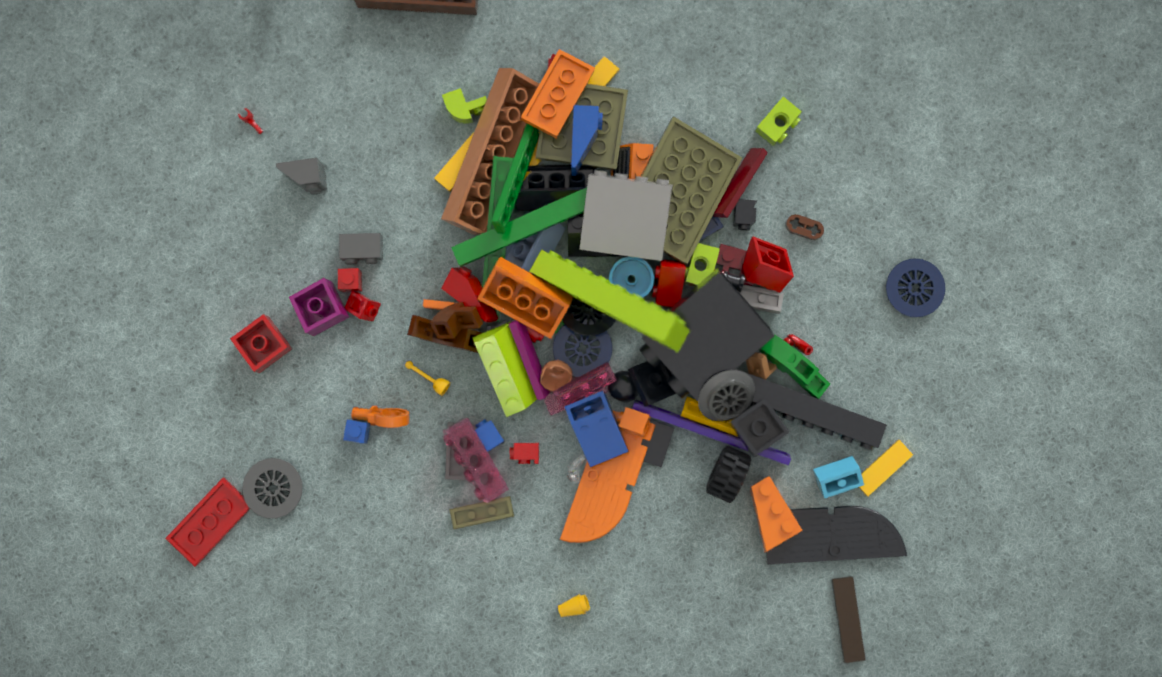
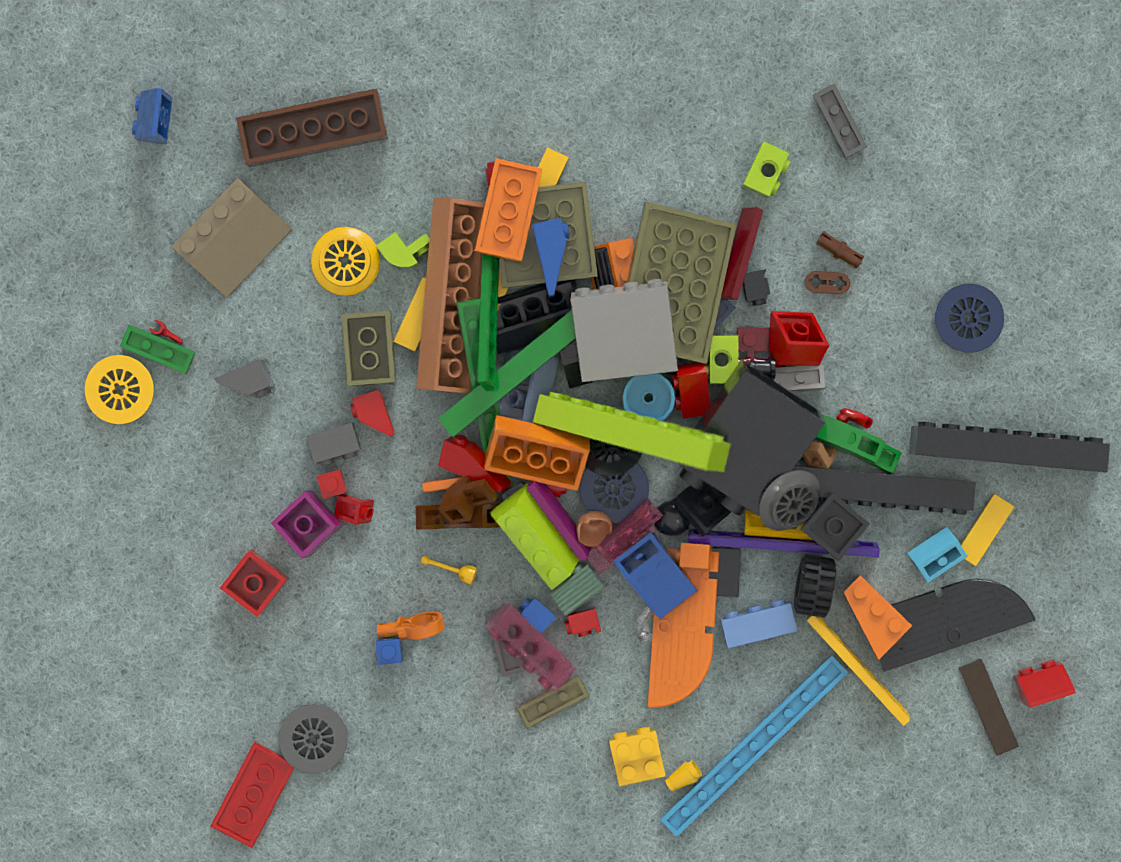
camera: 20 degrees left, 5 degrees up
none -> yellow piece [85,355,154,424]
none -> green plate [120,325,196,374]
none -> dark tan slope [172,178,292,298]
none -> yellow piece [311,227,380,296]
none -> olive brick [341,310,397,386]
none -> red slope [350,390,396,436]
none -> sand green brick [549,564,604,616]
none -> yellow plate [609,726,665,786]
none -> dark azure plate [660,655,848,837]
none -> medium blue brick [720,599,797,648]
none -> yellow tile [807,615,910,726]
none -> dark grey plate [812,83,867,158]
none -> reddish brown pin [816,231,864,269]
none -> black brick [909,422,1110,472]
none -> red slope [1013,659,1076,708]

